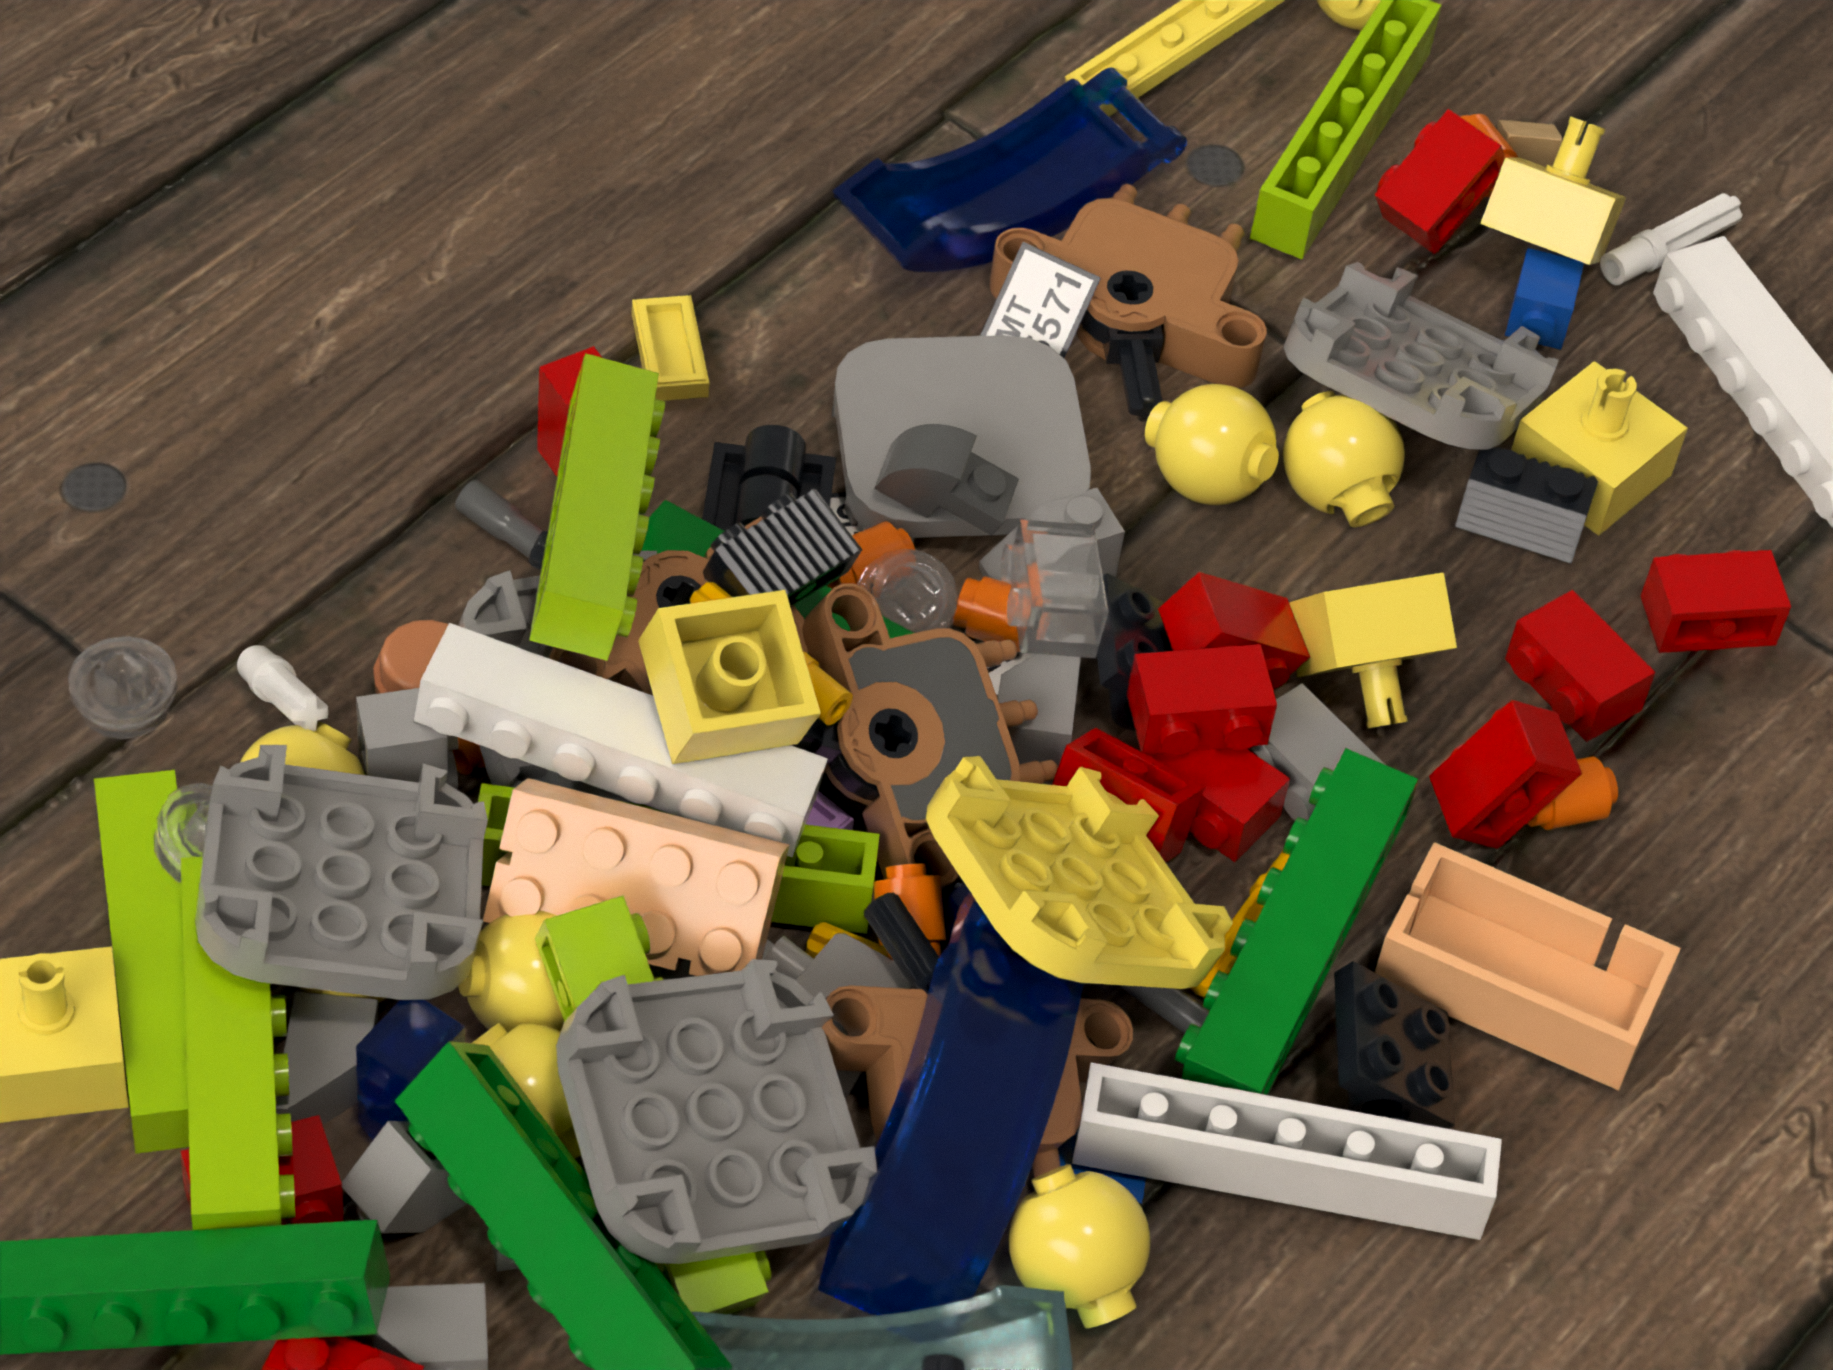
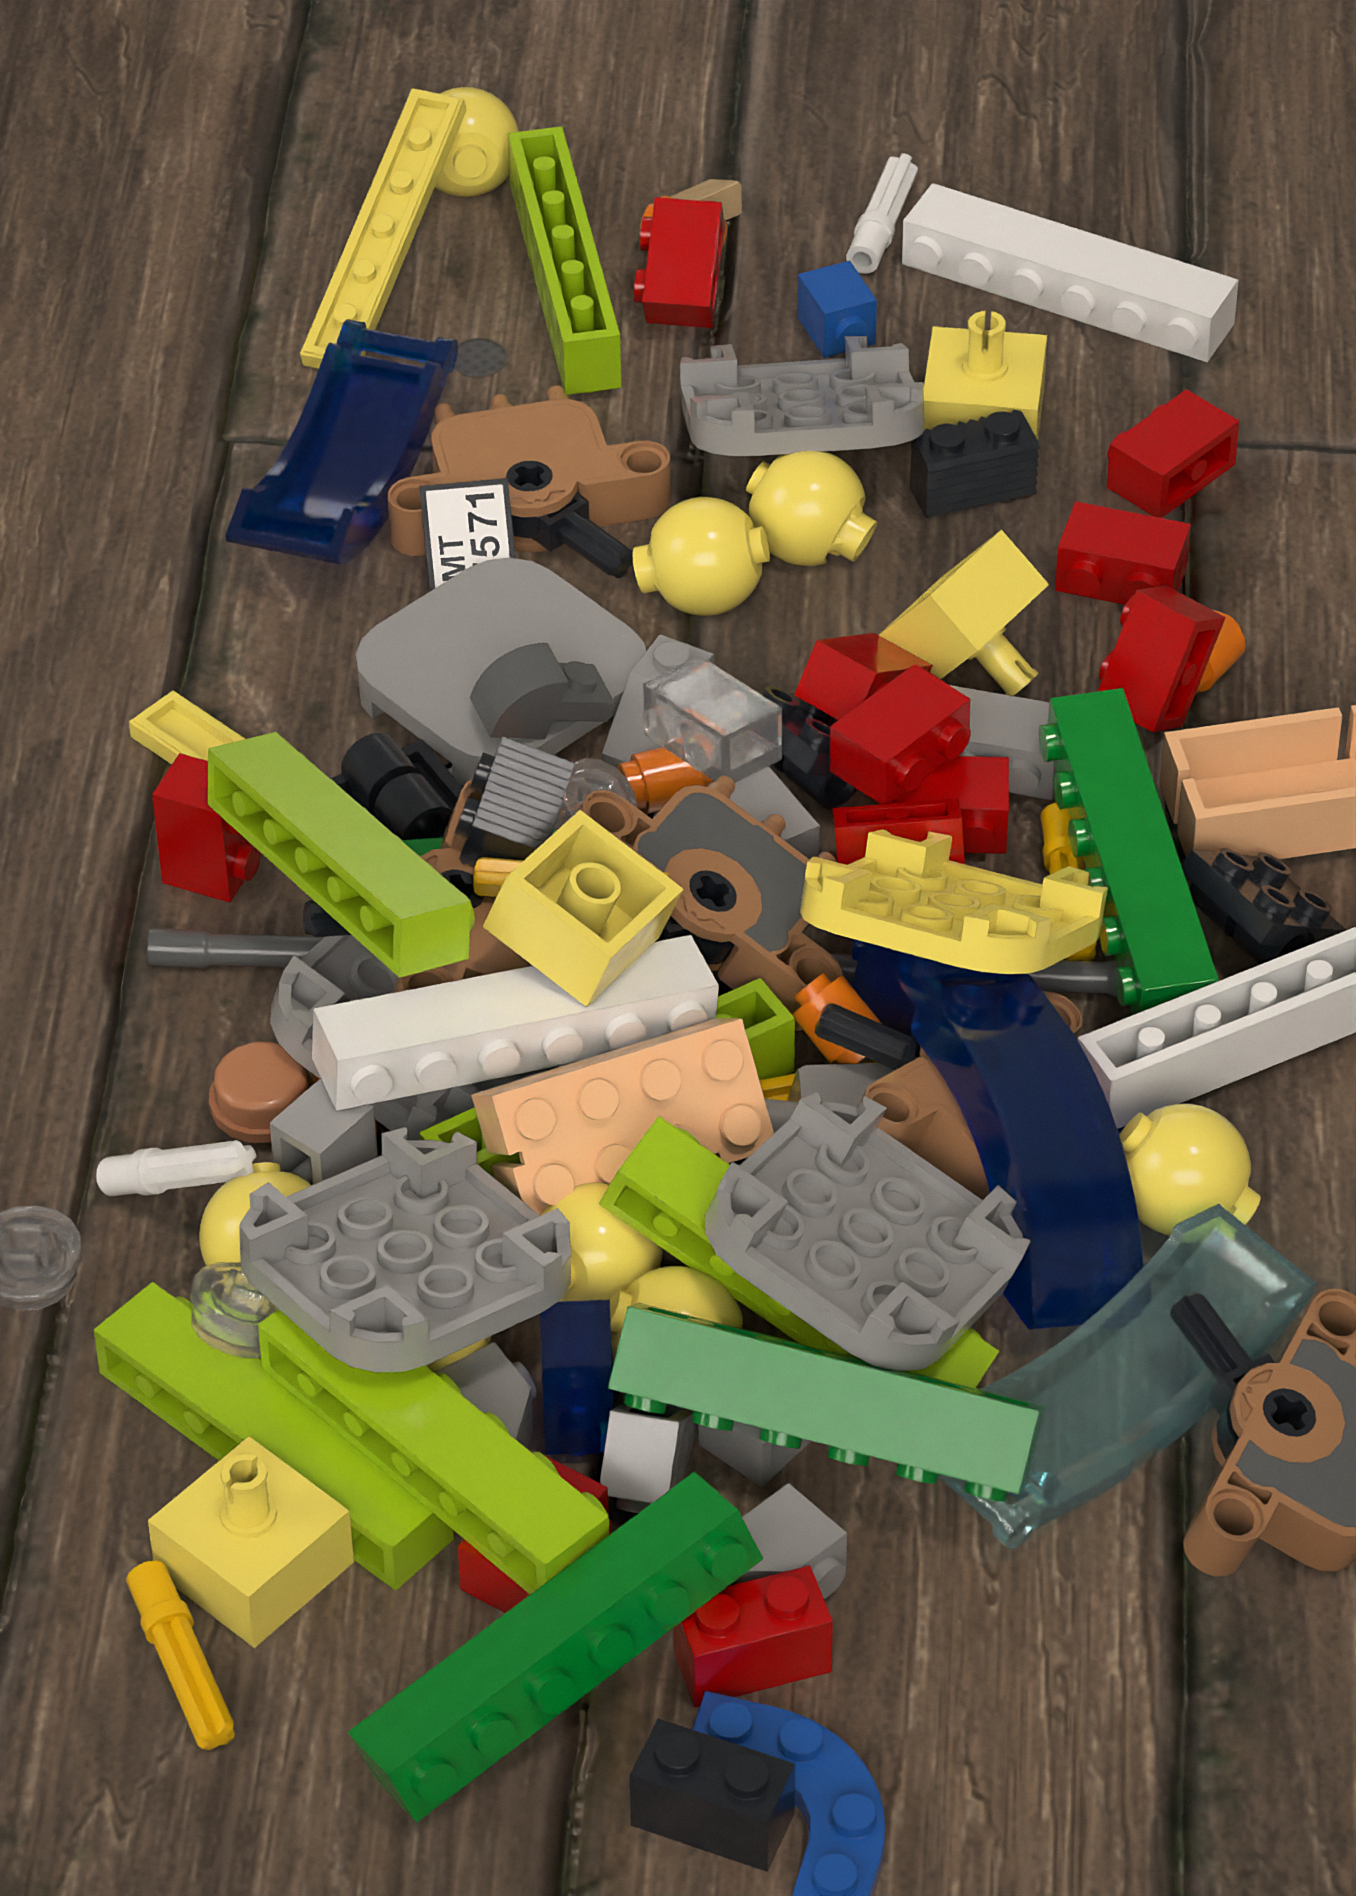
camera: 30 degrees left, 5 degrees down
light yellow brick [1480,116,1626,265] -> none

